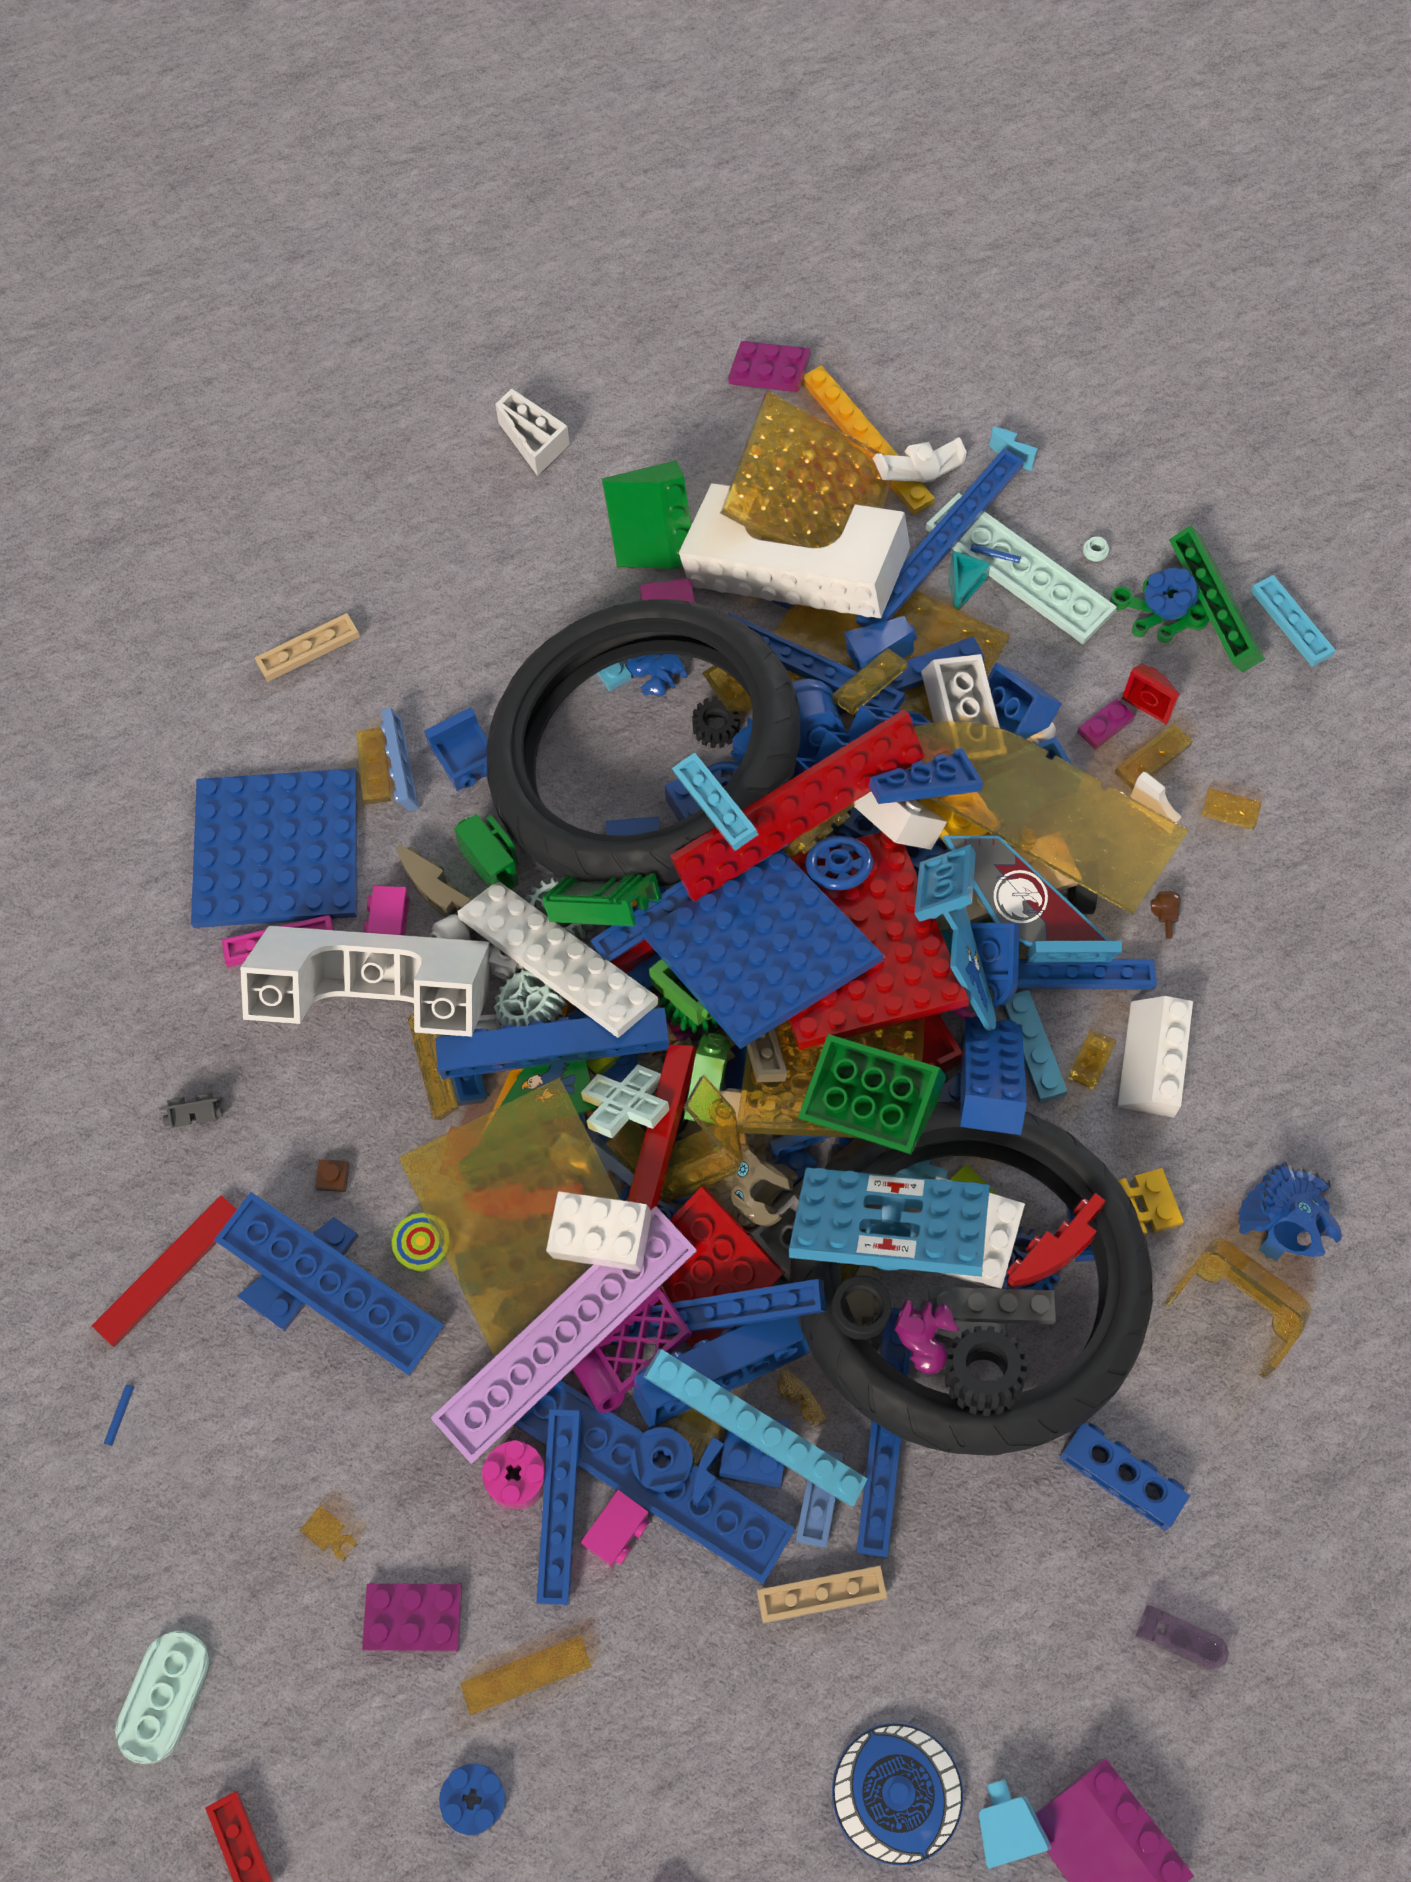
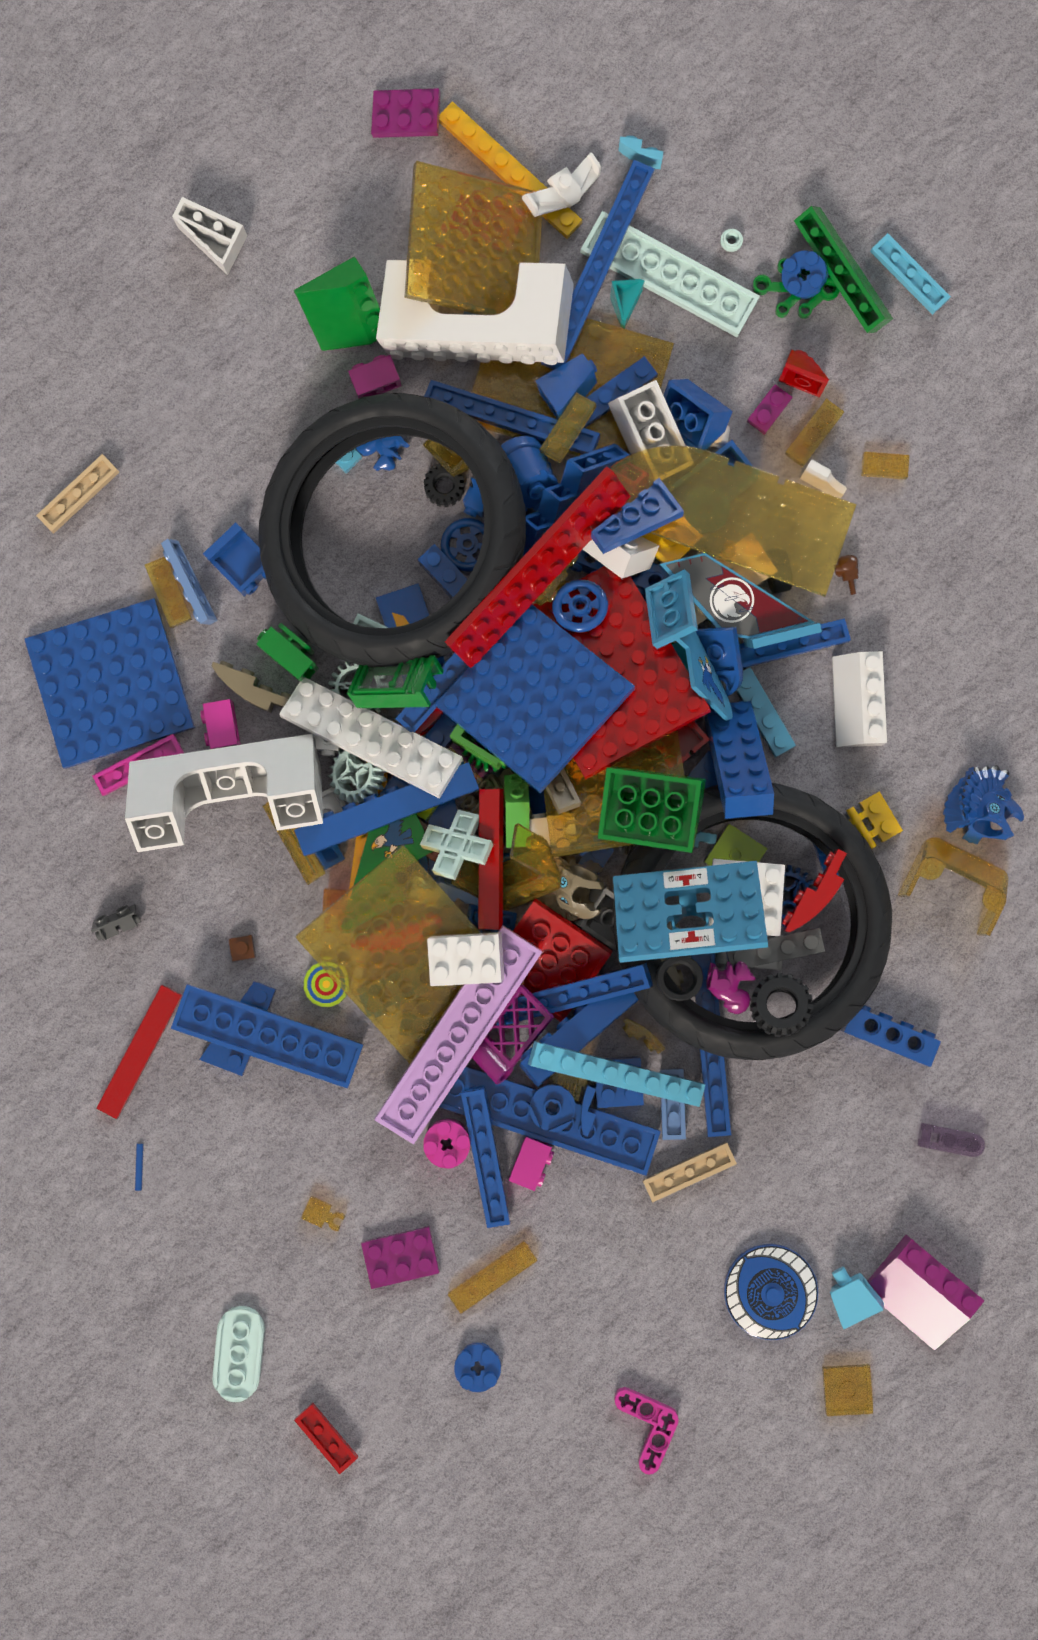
camera: 10 degrees left, 20 degrees up
white head [430,914,473,940] -> none
medium azure plate [672,752,758,851] -> none
blue piece [970,544,1021,563] -> none
clear yellow slope [1068,1028,1117,1090] -> none

